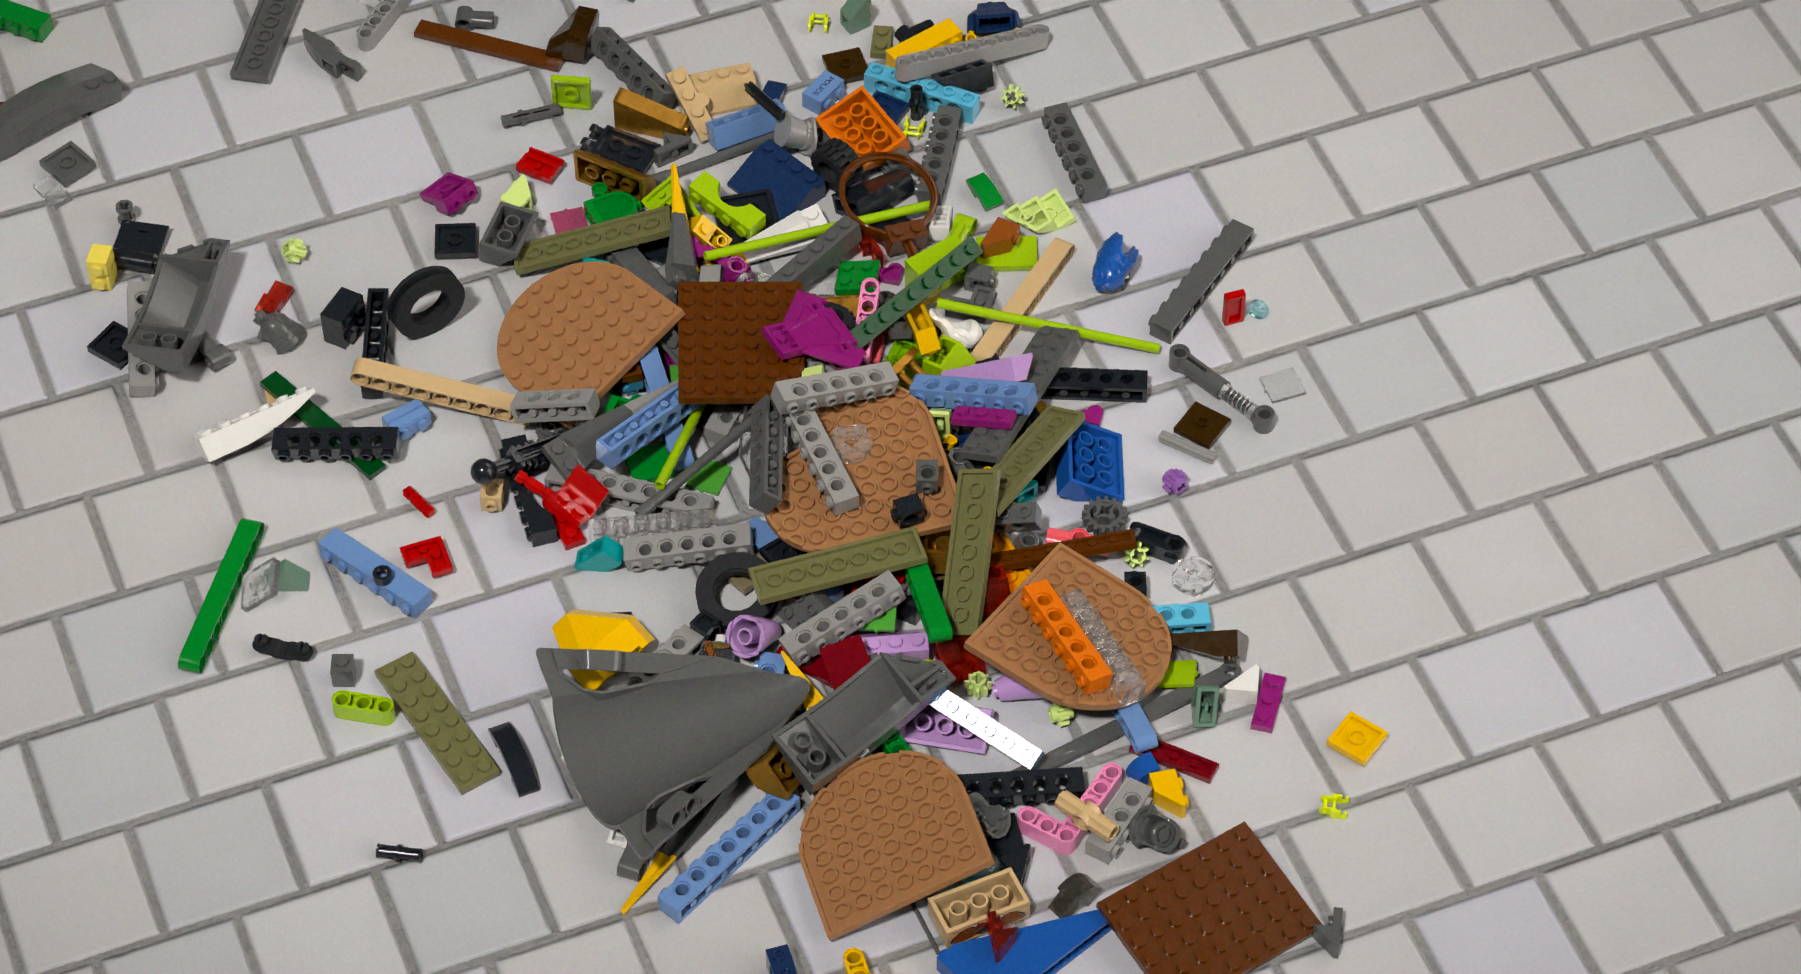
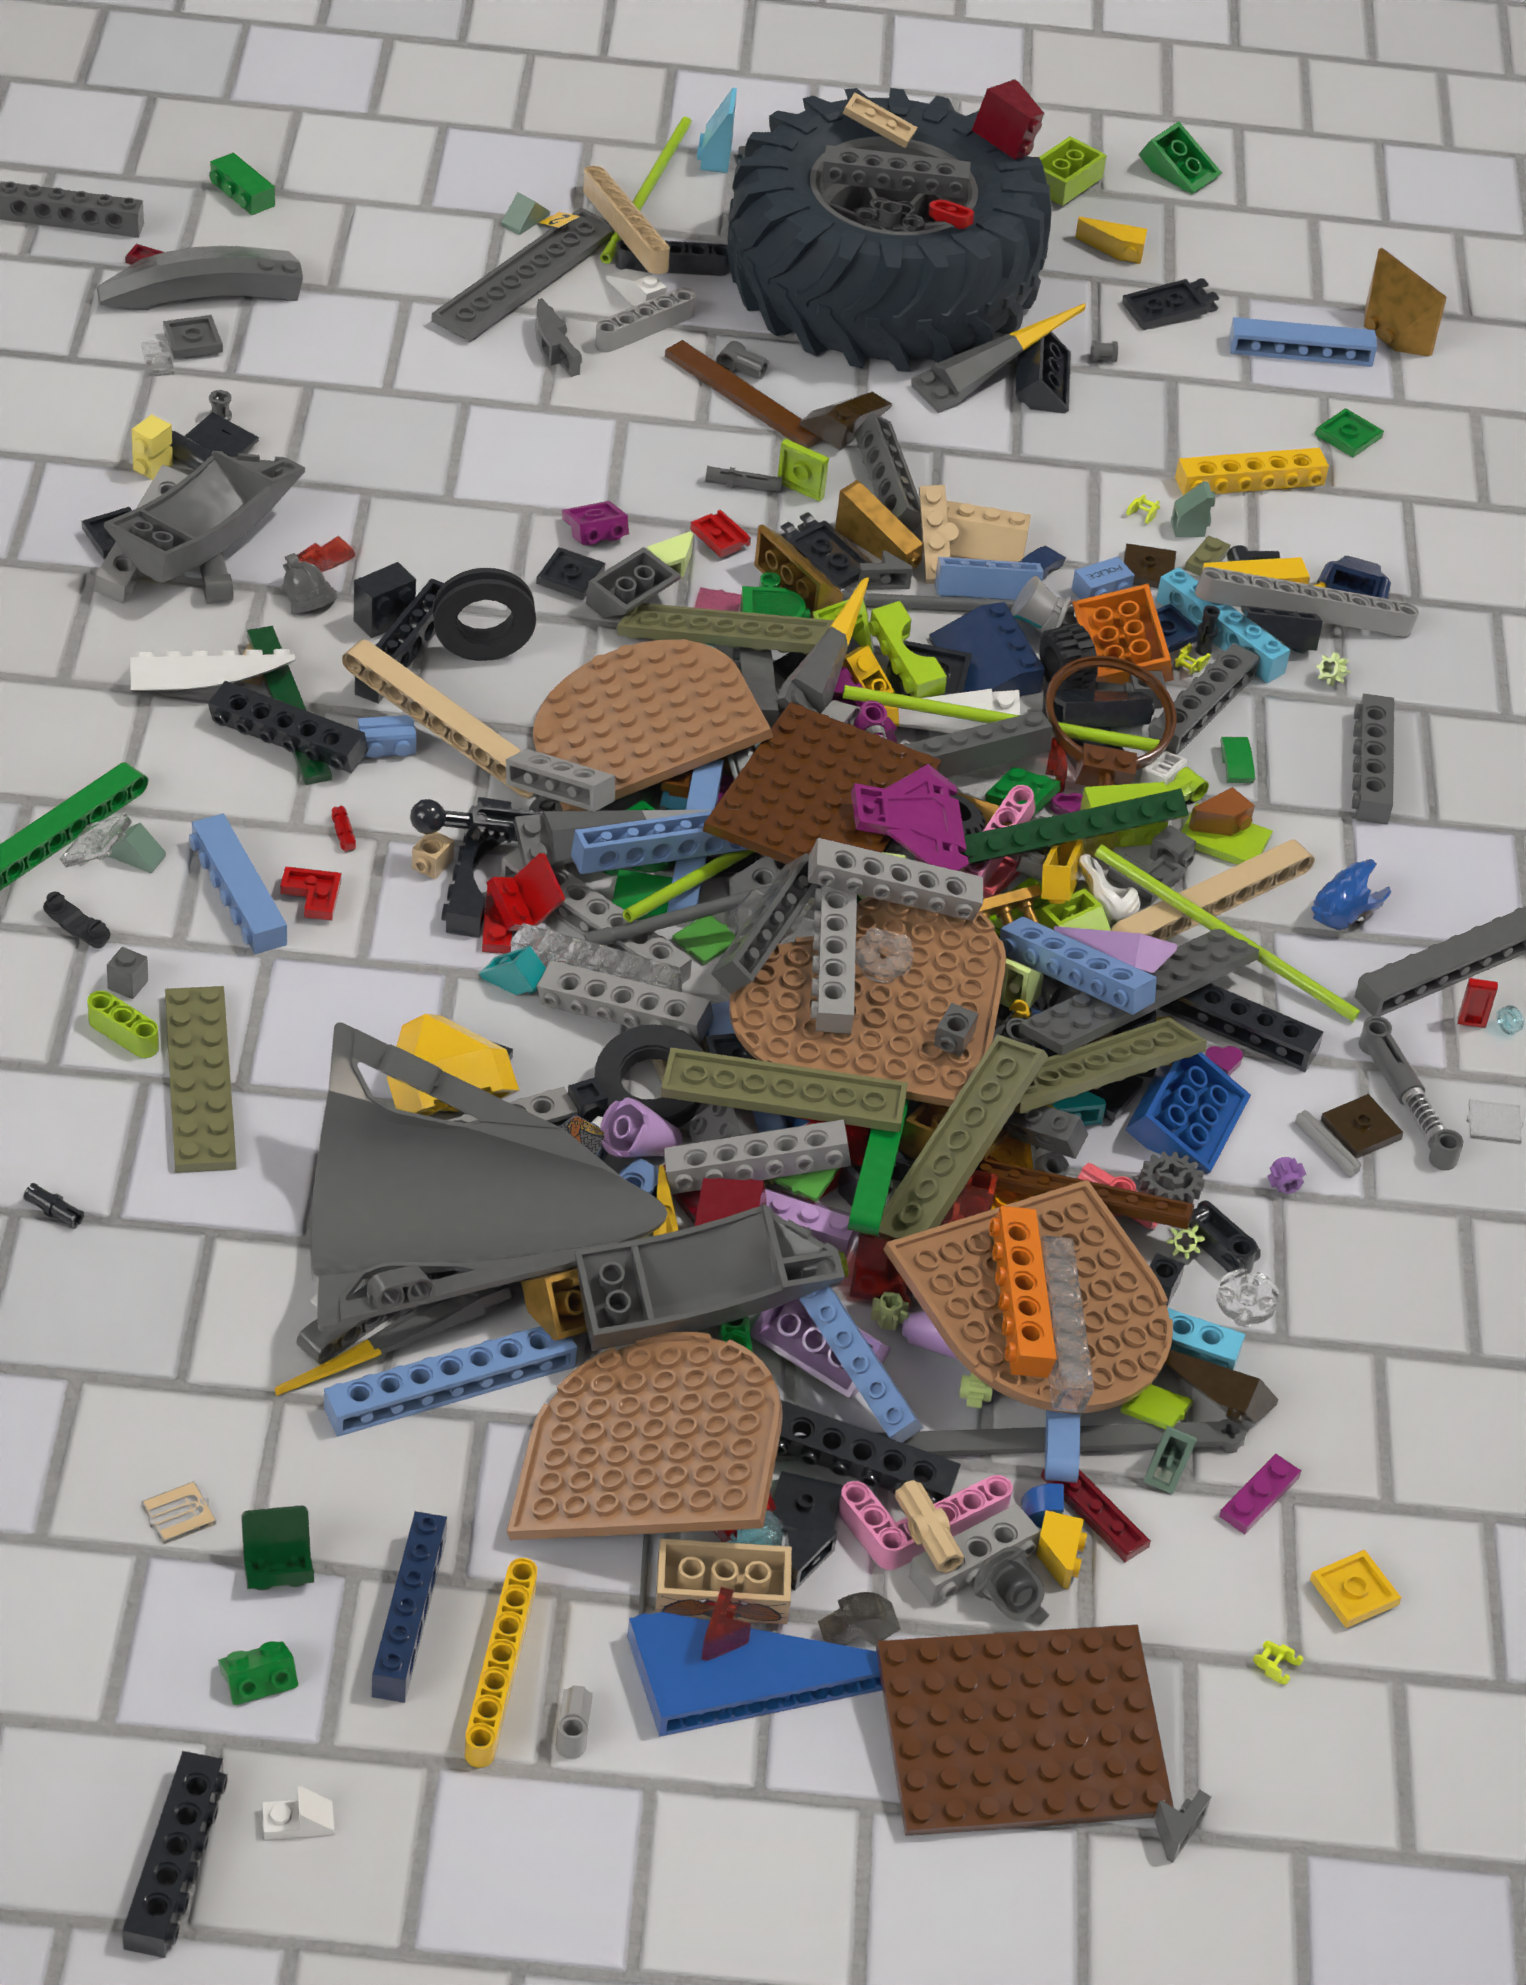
camera: 20 degrees right, 5 degrees down
yellowish green gear [281,238,307,263] -> none
black axle [372,565,393,586] -> none
black slope [488,722,540,798] -> none
red axle [514,470,554,501] -> none
black axle [744,81,785,120] -> none
black brick [890,493,925,529] -> none
magenta plate [950,405,1017,430] -> none
dark grey helmet [969,792,1011,839] -> none
yellowish green slope [1002,188,1077,233] -> none
white slope [1223,664,1259,705] -> none

